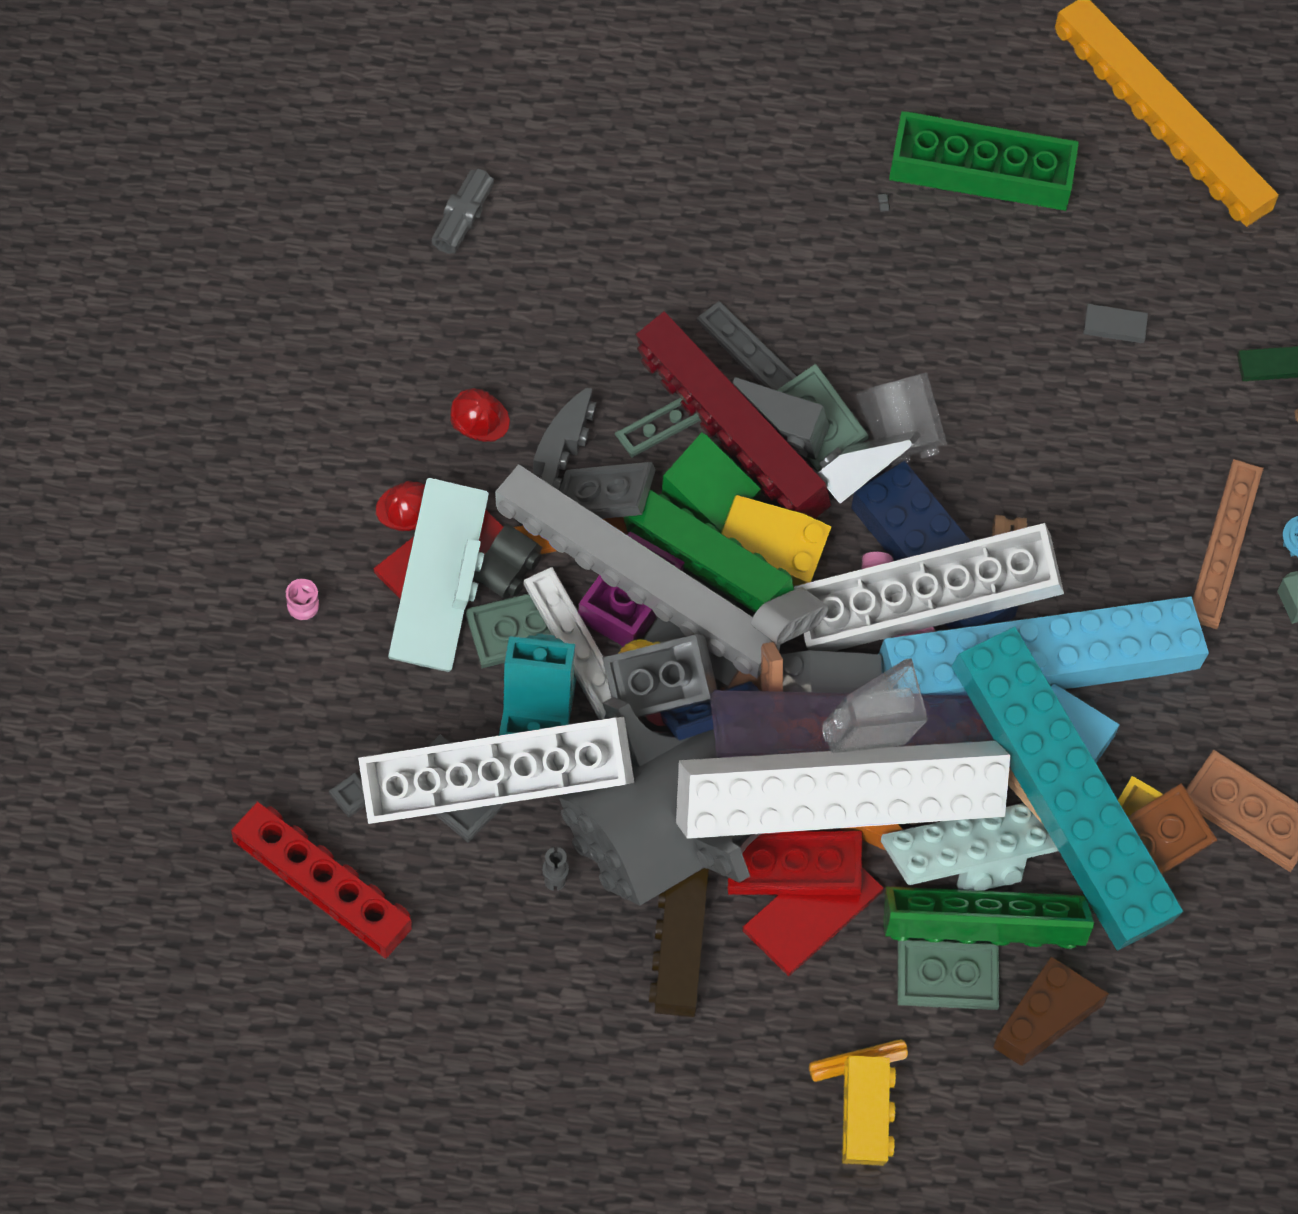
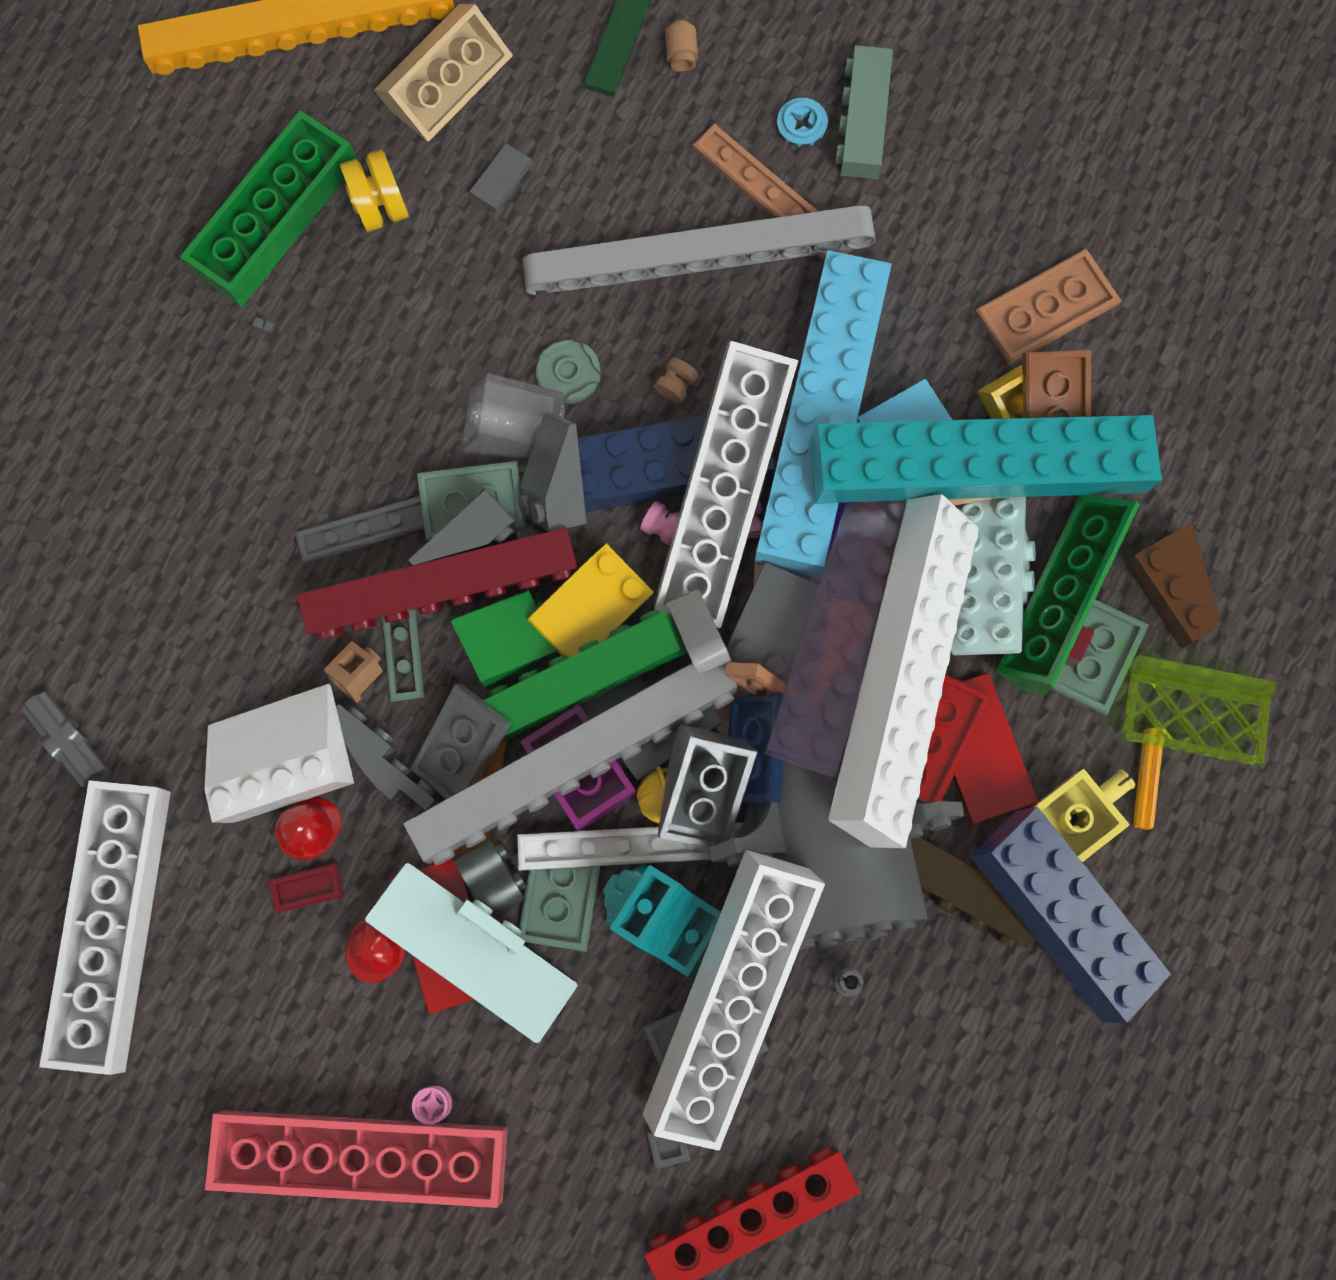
camera: 55 degrees left, 15 degrees up
clear slope [823,658,928,753] -> none
yellow brick [842,1056,896,1165] -> none
none -> white brick [39,781,171,1075]
none -> white slope [204,684,354,823]
none -> coral brick [205,1110,508,1208]
none -> dark red tile [269,863,345,914]
none -> medium nougat brick [324,641,383,703]
none -> yellow wheel [340,149,409,233]
none -> tan slope [374,4,513,142]
none -> light grey beam [522,206,876,295]
none -> sand green tile [536,340,601,404]
none -> brick [970,807,1171,1023]
none -> light yellow brick [1031,769,1135,862]
none -> dark red tile [1065,626,1095,667]
none -> clear neon green fence [1122,655,1277,766]

